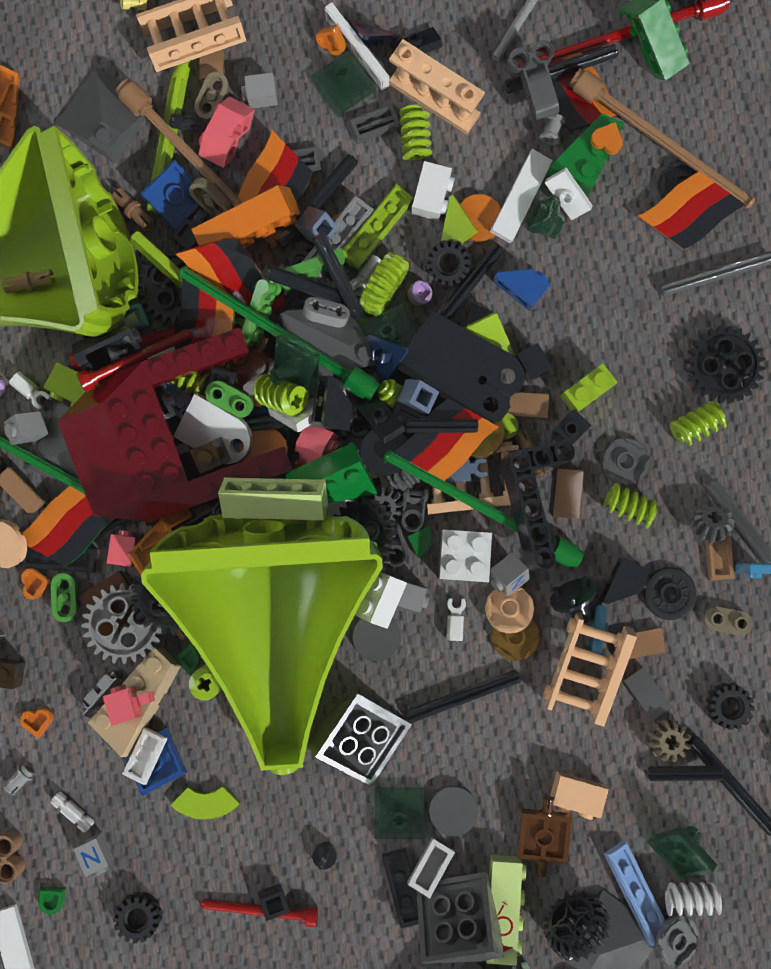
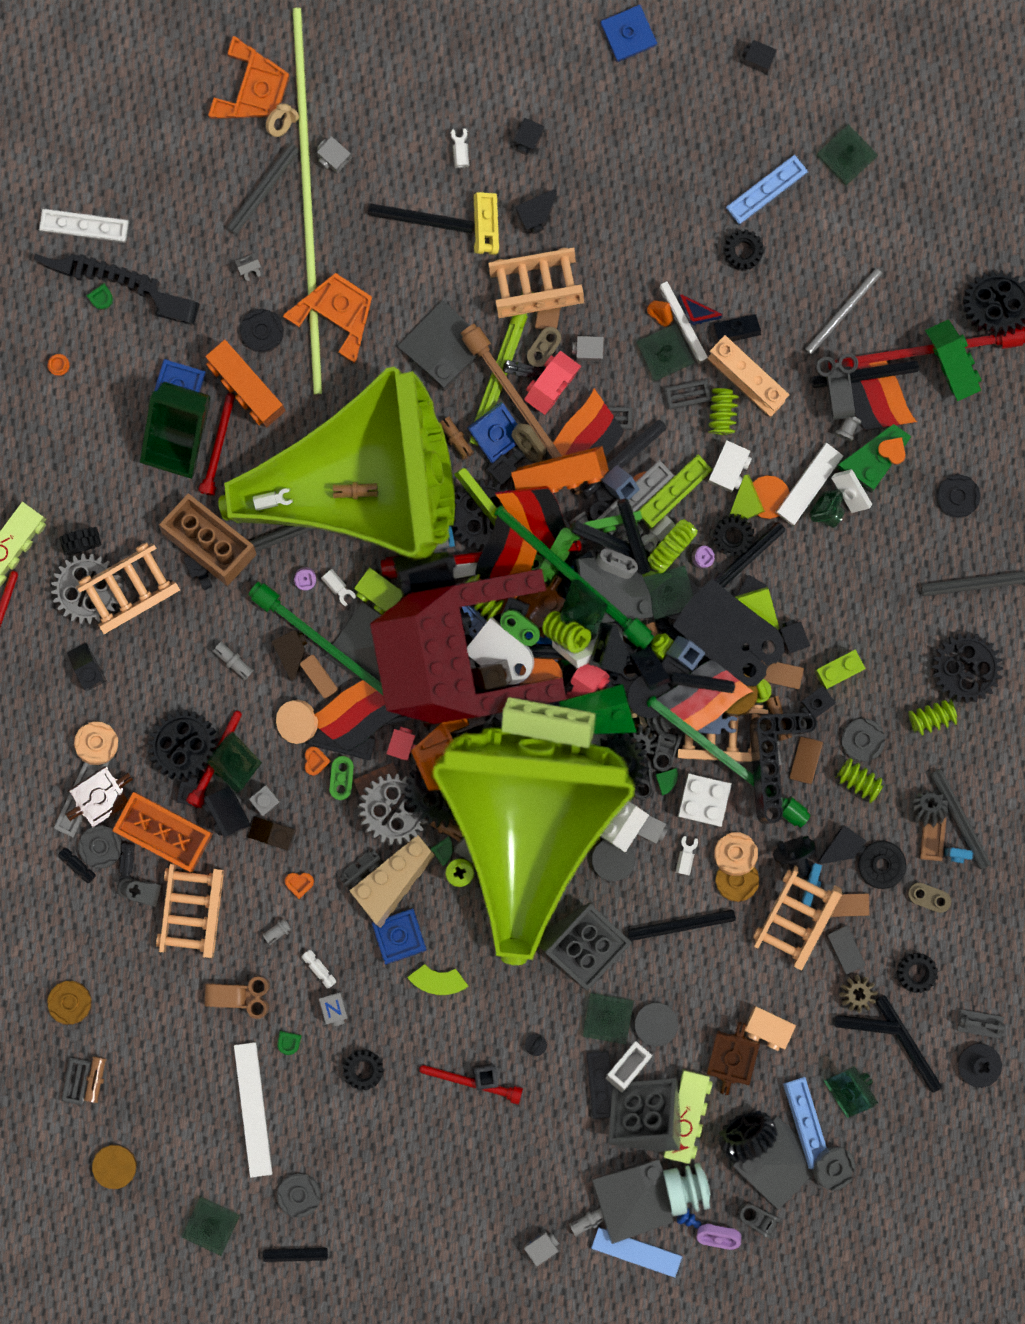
camera: 10 degrees right, 0 degrees up
light grey brick [4,411,48,445] -> none
red piece [76,329,192,392] -> none
coral brick [103,684,155,726] -> none
white plate [122,727,168,785] -> none
dark blue piece [367,334,409,384] -> none
light grey brick [490,552,530,597] -> none
blue slope [493,269,551,311] -> none
flag [569,68,755,250] -> none
white piece [665,882,722,916] -> none

